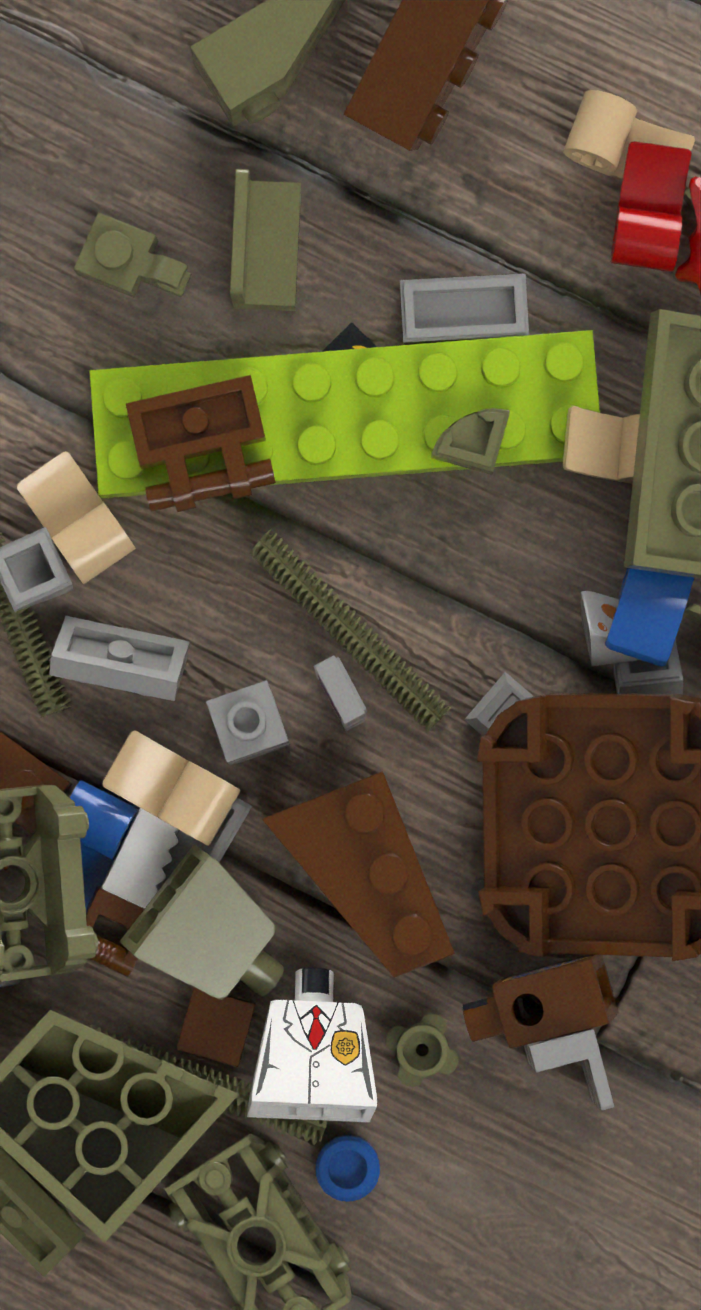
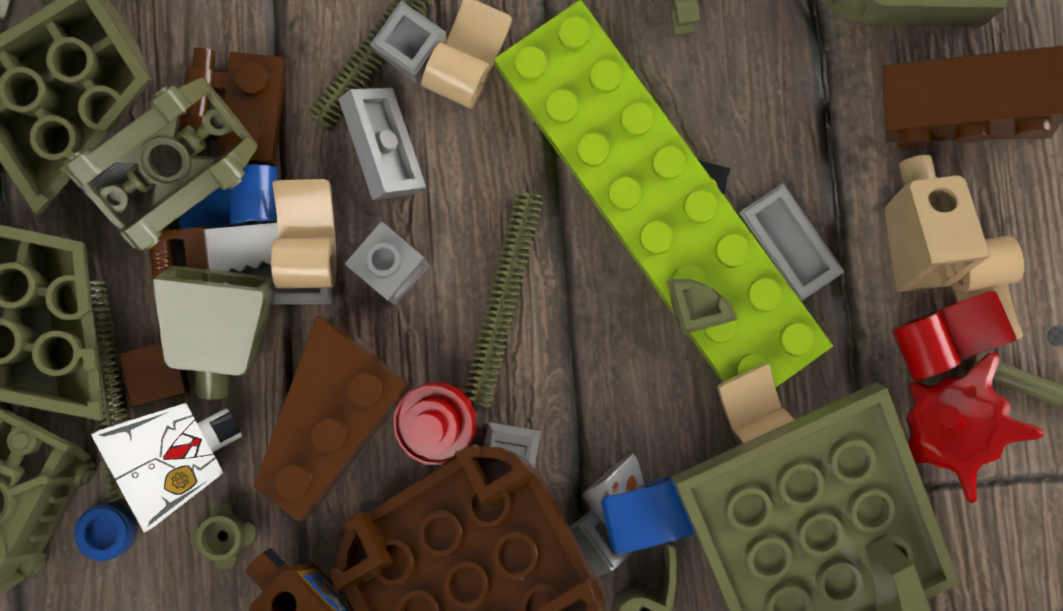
camera: 50 degrees right, 0 degrees up
reddish brown plate [126,375,276,512] -> none
olive panel [230,169,301,311] -> none
light grey tile [314,655,367,731] -> none
none -> plate [394,382,476,465]
none -> tan torso [885,155,990,292]

